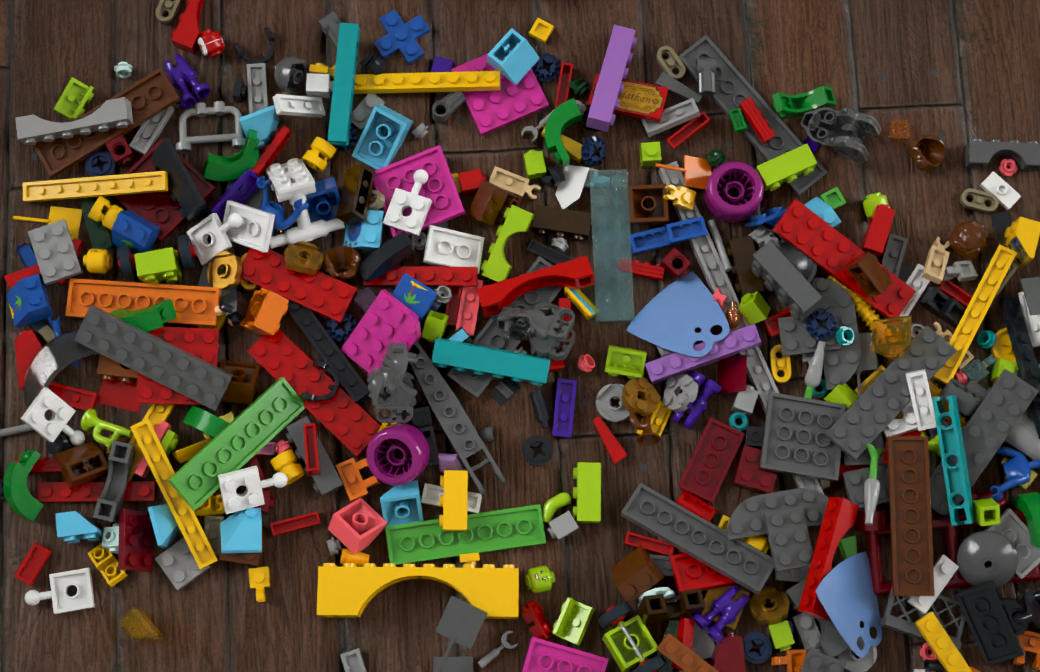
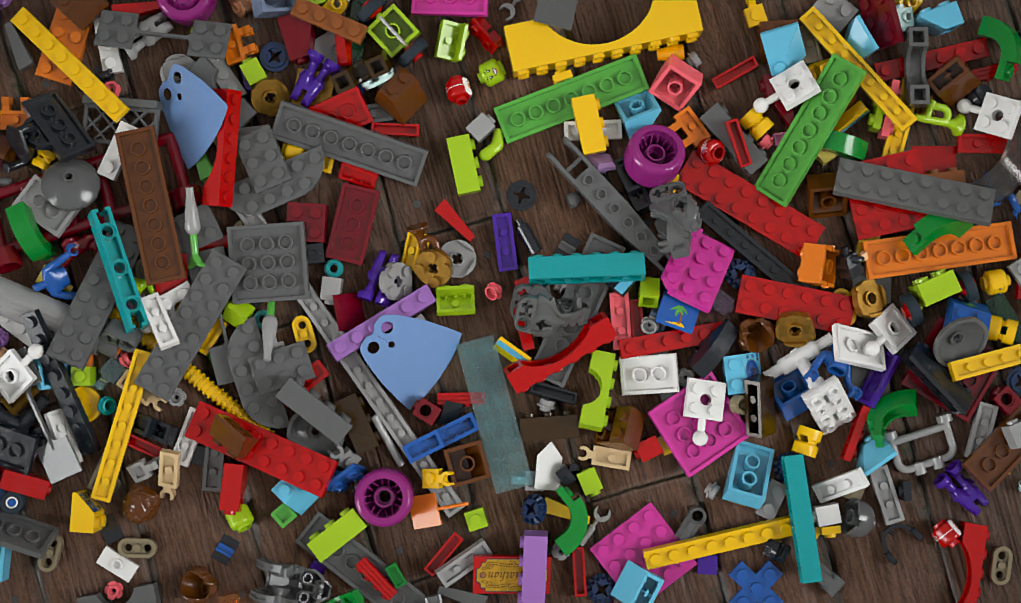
camera: 175 degrees right, 10 degrees up
black piece [300,360,339,403] -> none
dark green plate [569,78,590,96] -> none
dark green plate [707,149,726,168] -> none
coral piece [712,288,729,309] -> none
clear orange cylinder [725,302,741,329] -> none
lime brick [738,291,771,325] -> none
dark blue gear [806,310,837,341] -> none
teal plate [836,326,855,346] -> none
clear yellow slope [871,315,912,361] -> none
lime brick [973,498,1000,526] -> none
none -> yellow wheel [31,150,56,171]
none -> black piece [211,534,240,566]
none -> black piece [438,400,463,425]
none -> red head [445,75,472,105]
none -> red head [697,138,725,164]
none -> dark grey dish [933,317,989,367]

